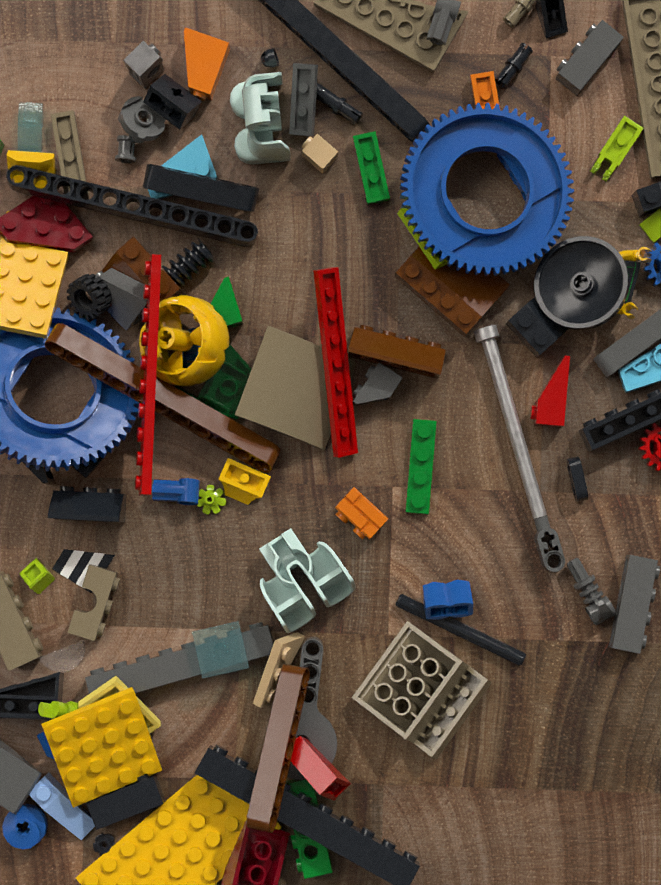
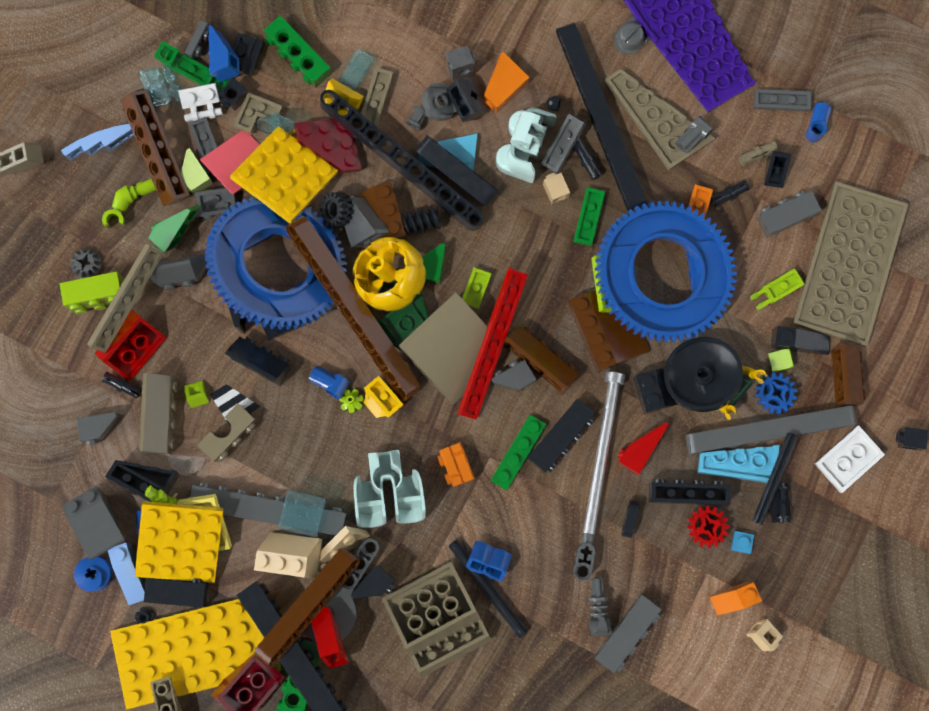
camera: 25 degrees right, 5 degrees down
red plate [135,254,161,496] -> none
none -> tan slope [254,532,322,578]
none -> black slope [351,565,396,599]
none -> lime plate [462,268,491,310]
none -> black brick [527,399,595,474]

